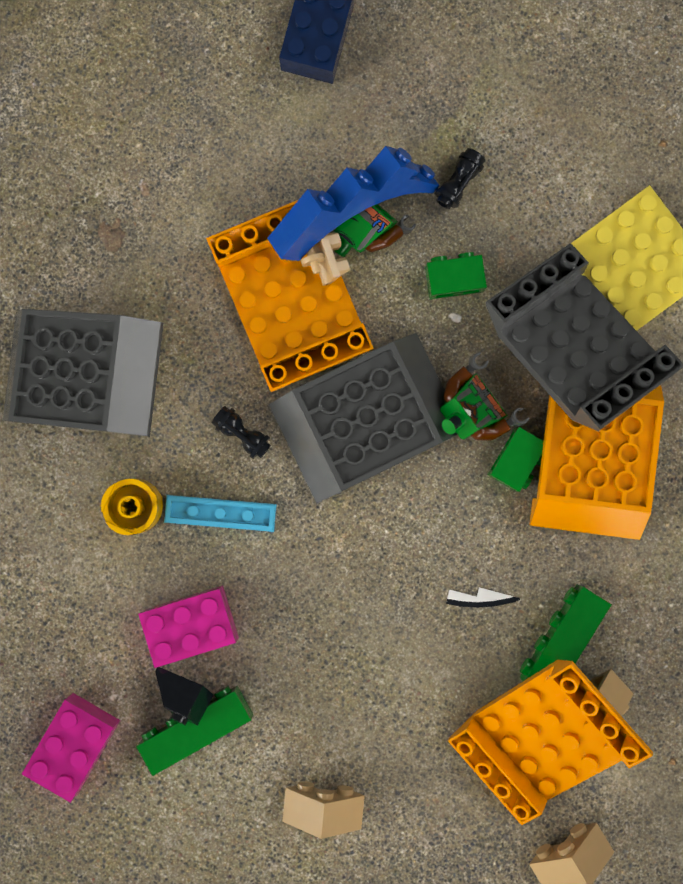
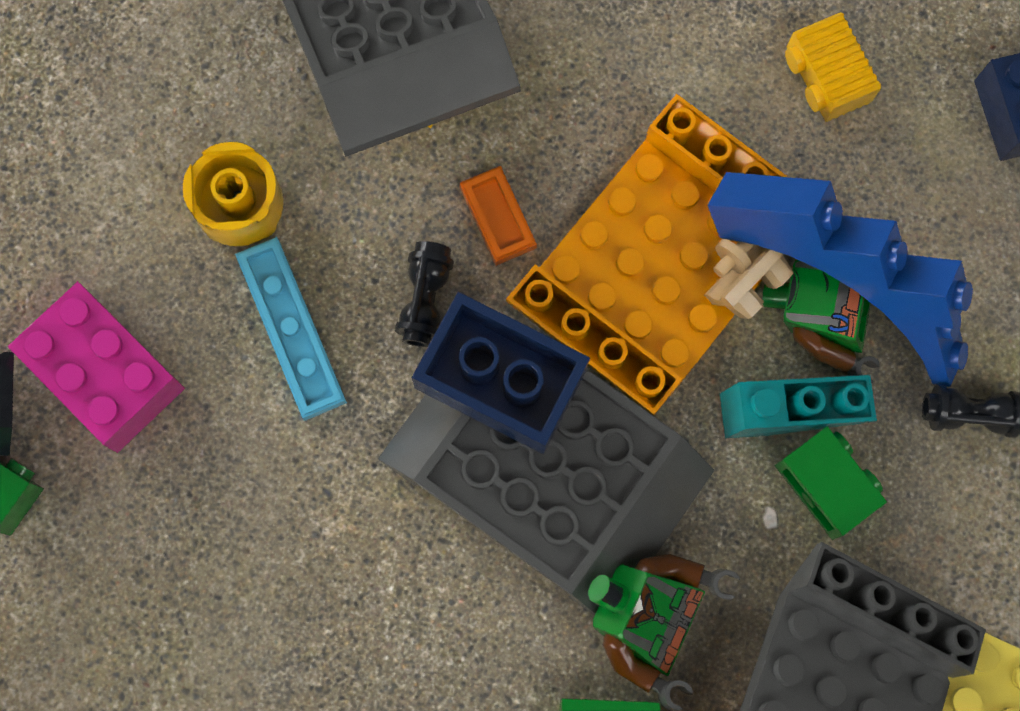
camera: 60 degrees right, 10 degrees down
none -> dark blue brick [411,292,590,454]
none -> orange tile [460,166,537,266]
none -> teal slope [719,375,877,439]
none -> yellow brick [785,12,881,122]

